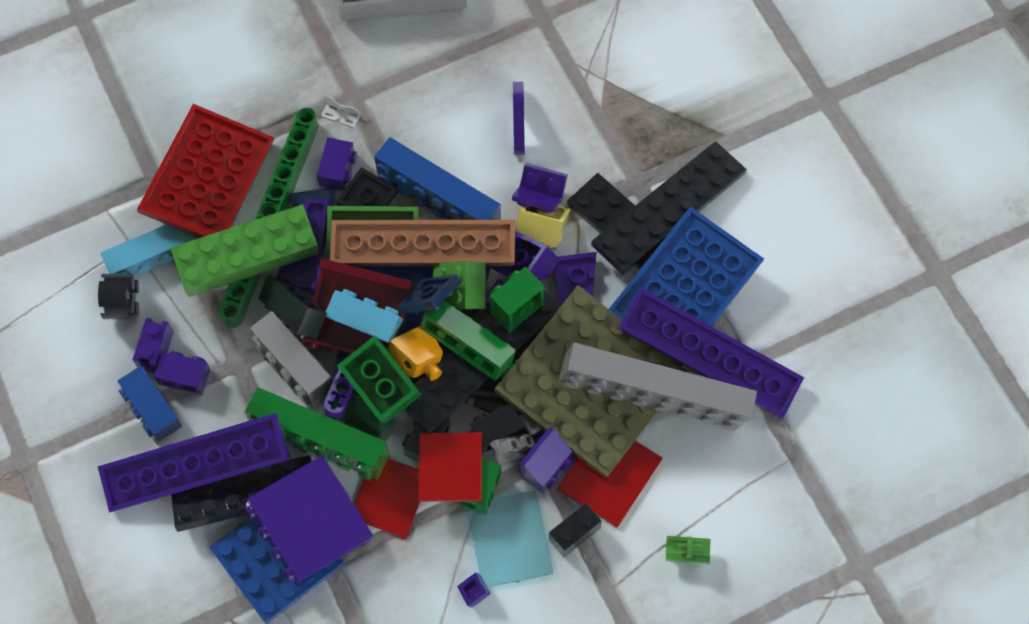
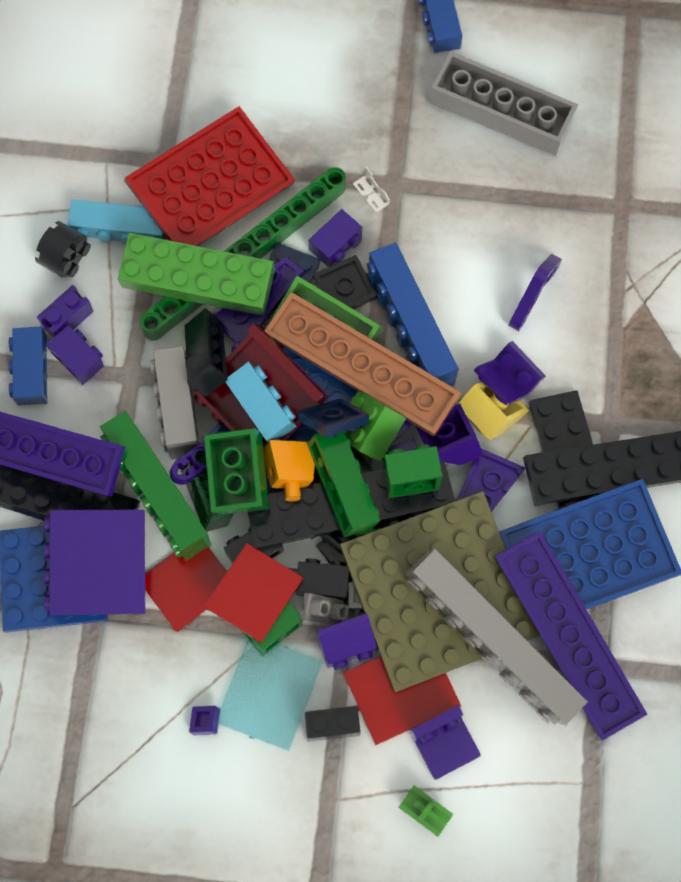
camera: 30 degrees right, 5 degrees up
none -> dark purple bracket [410,705,481,780]

